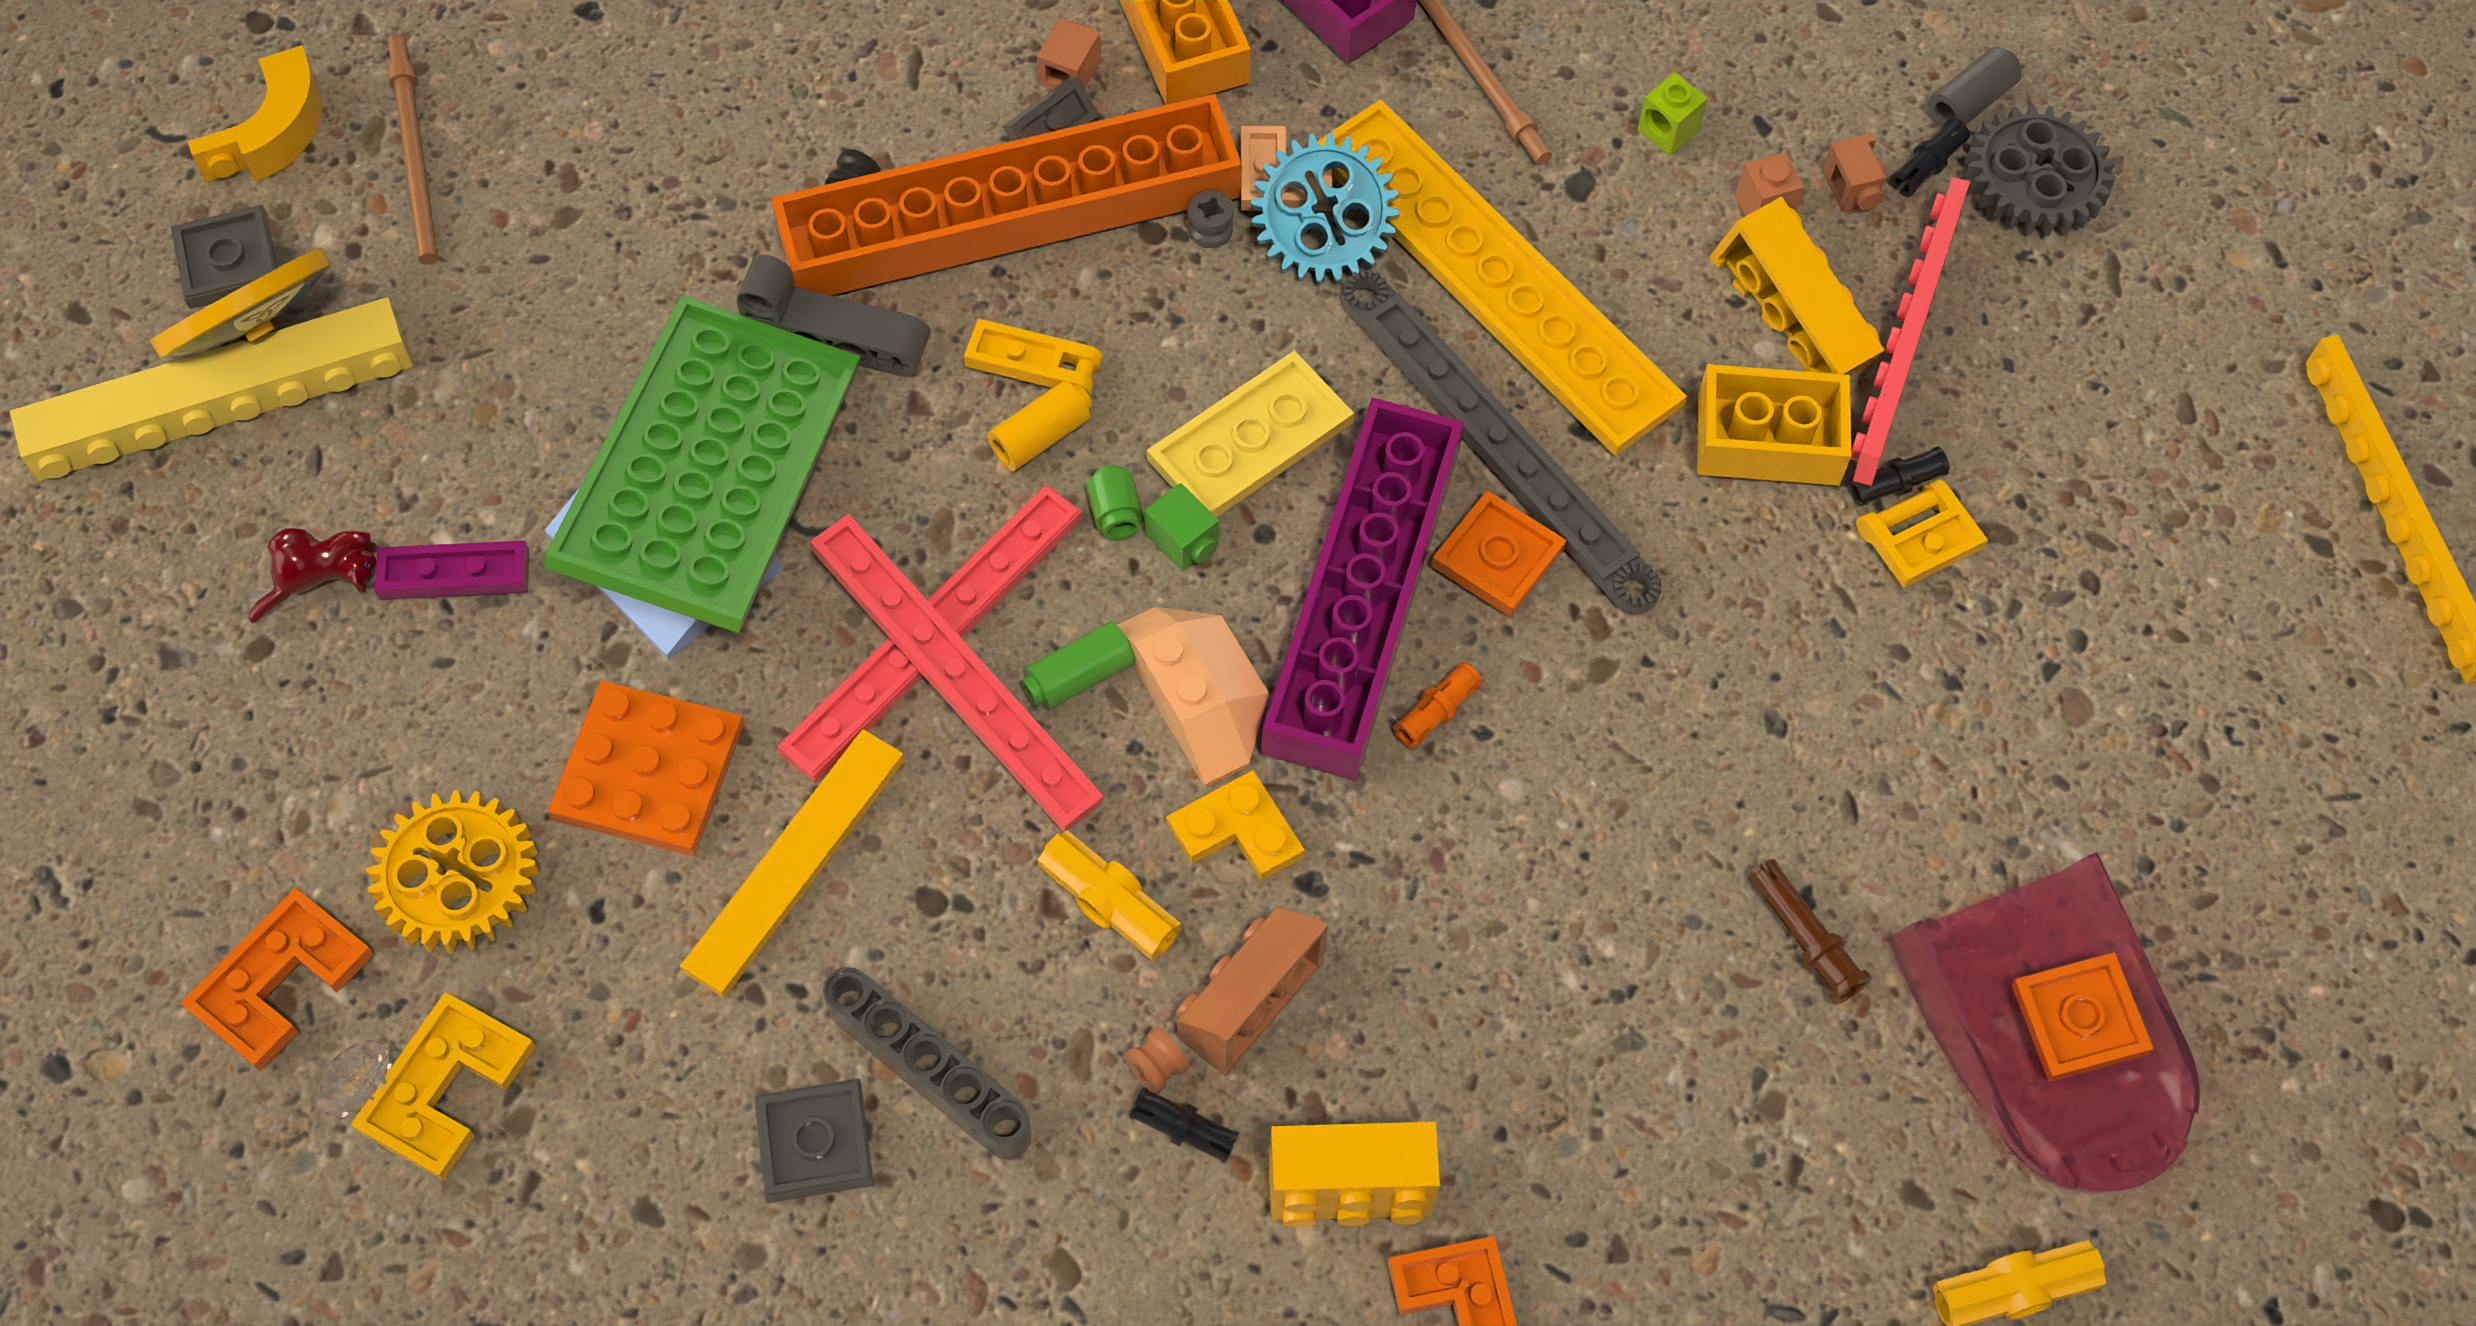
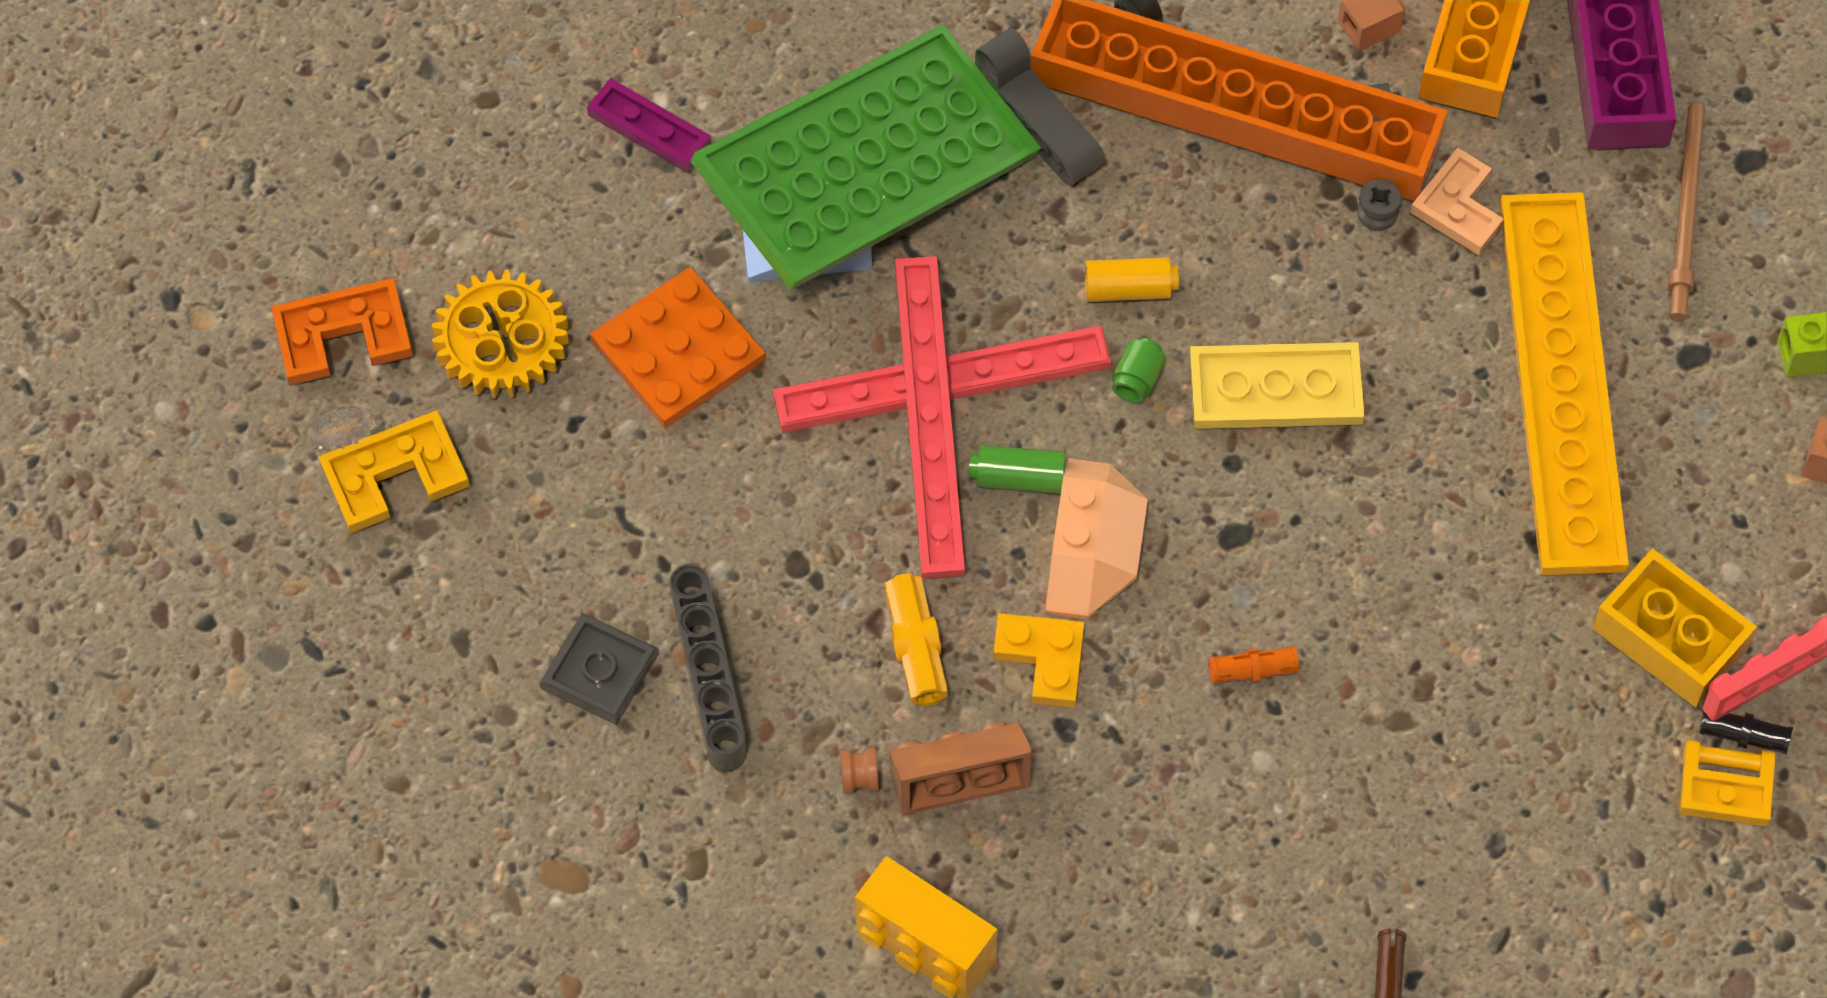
camera: 40 degrees right, 0 degrees up
dark red animal [248,528,377,623] -> none
yellow tile [680,729,905,999] -> none
yellow plate [964,318,1104,397] -> none
dark grey plate [1003,77,1100,141] -> none
black pin [1129,1087,1240,1164] -> none
bright green brick [1144,483,1219,572] -> none
medium azure gear [1251,133,1400,284] -> none
magenta brick [1261,397,1464,781] -> none
dark grey plate [1342,270,1662,614] -> none
orange plate [1431,490,1567,618] -> none
yellow wedge [1709,196,1884,377] -> none

